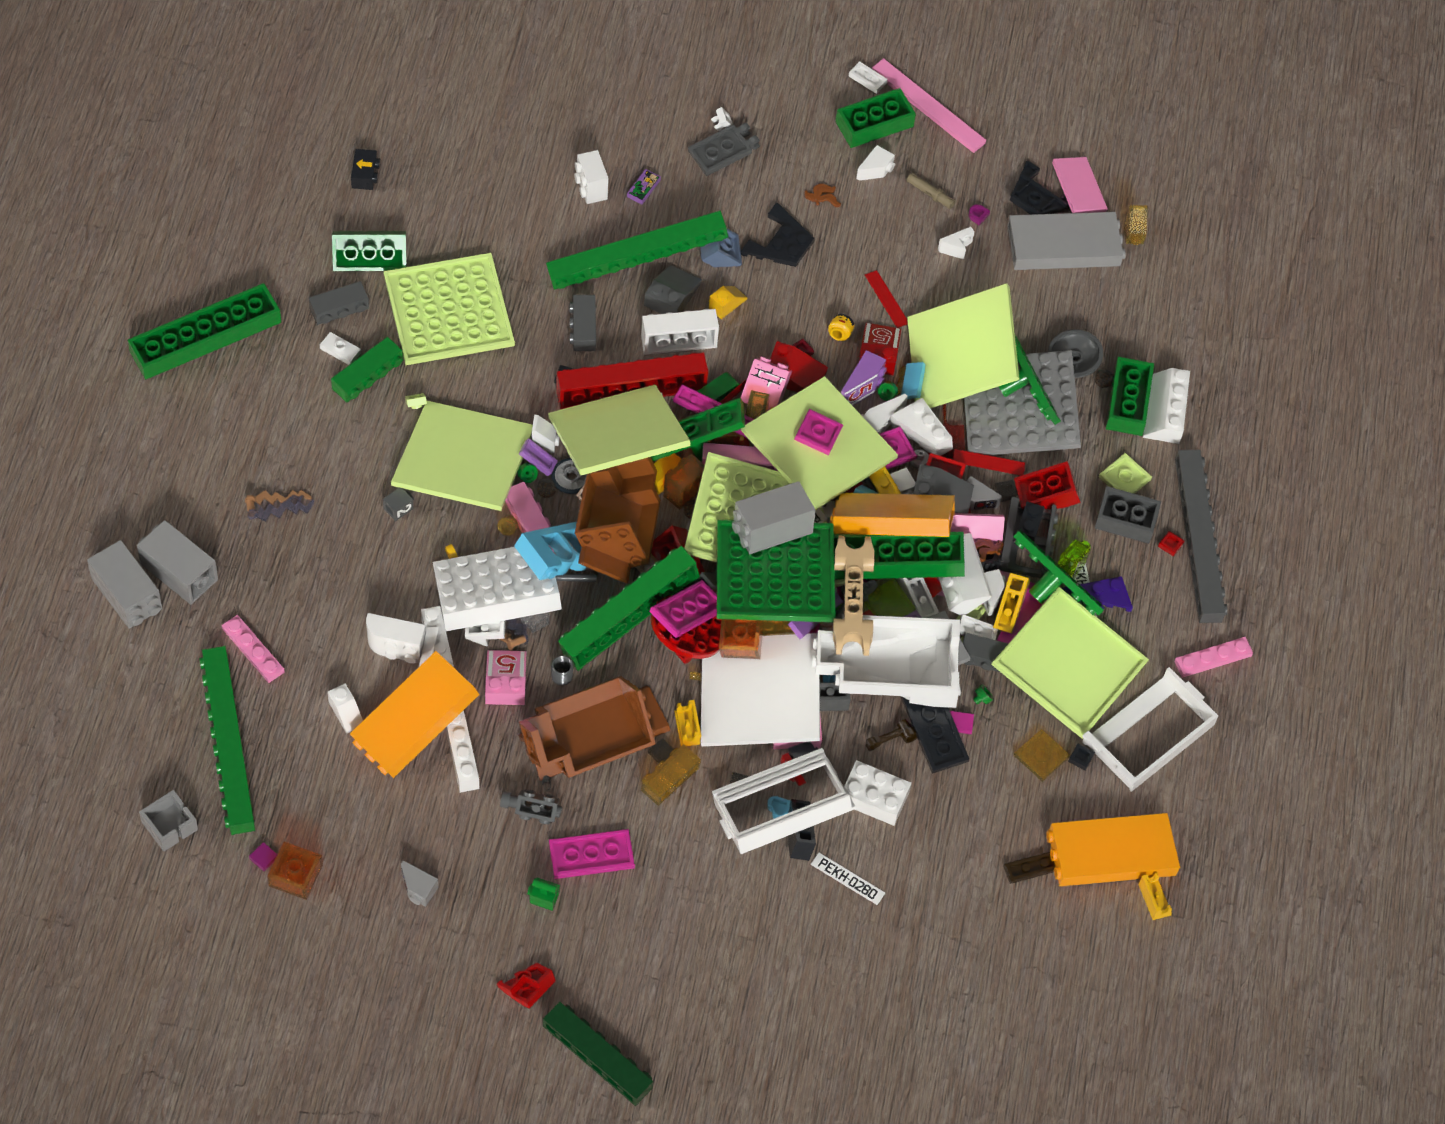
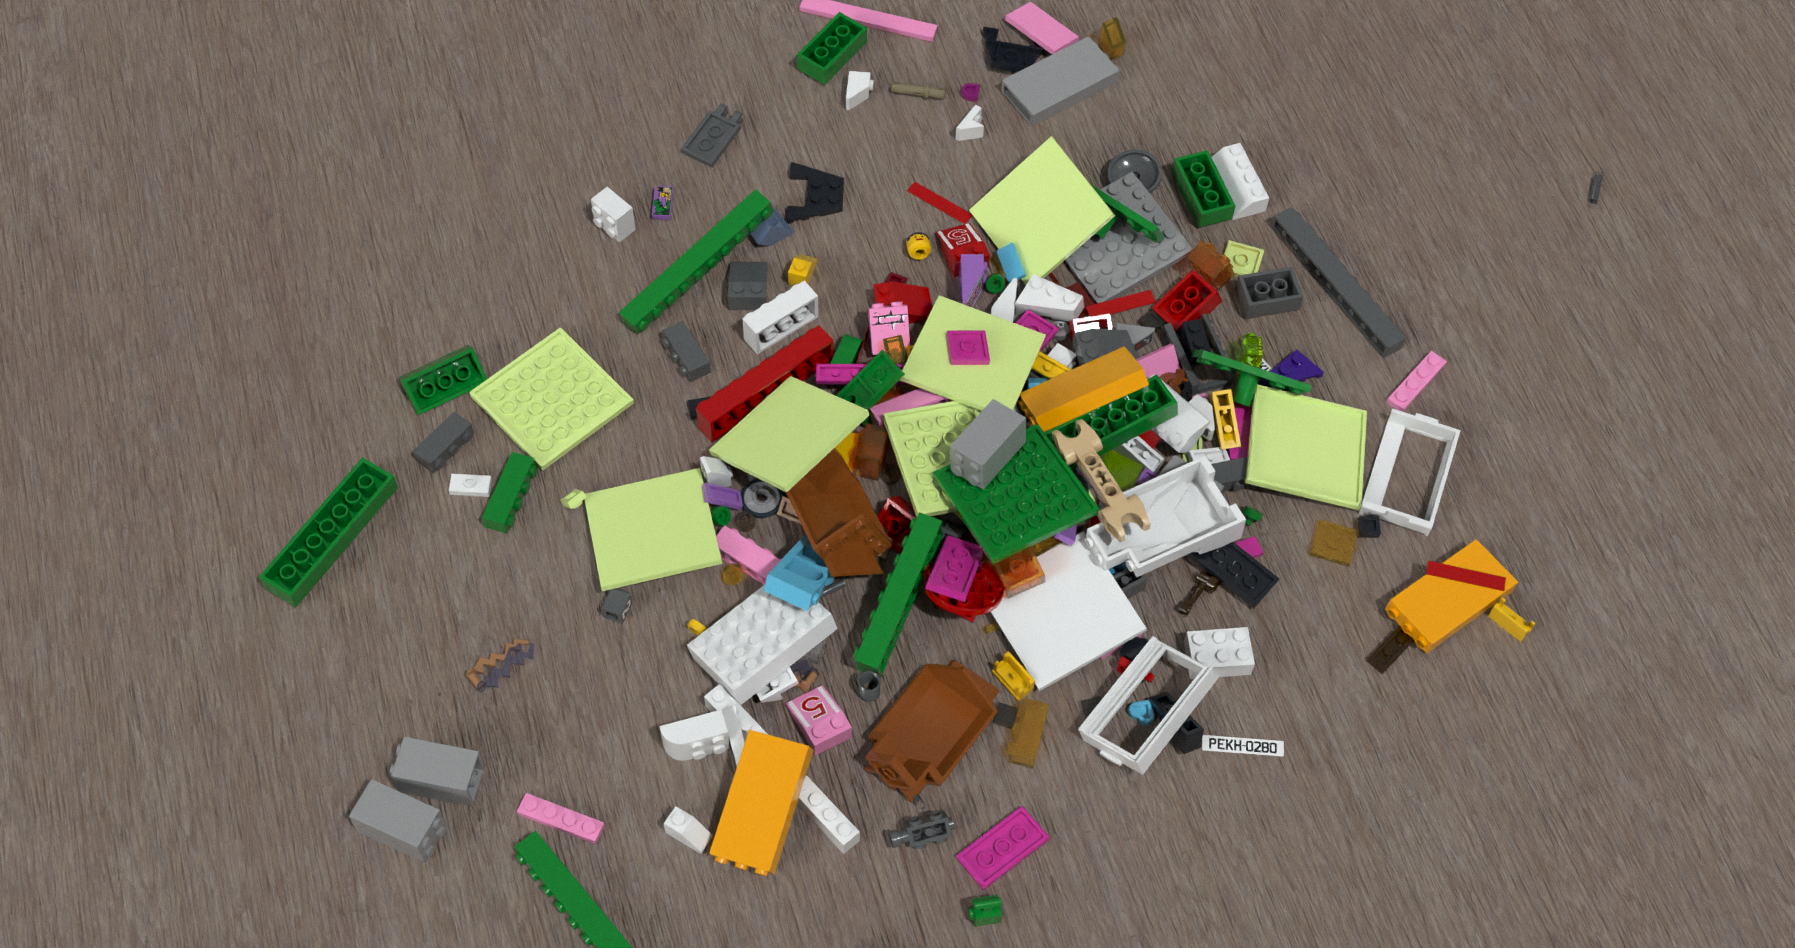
camera: 25 degrees left, 0 degrees up
black brick [351,149,380,190] -> none
white tile [711,107,733,131] -> none
dark orange piece [805,184,841,207] -> none
white plate [849,61,888,94] -> none
clear smoke tile [1094,369,1113,388] -> none
red tile [1158,531,1185,557] -> none
none -> clear orange brick [1187,240,1235,291]
none -> red sticker [1426,561,1506,591]

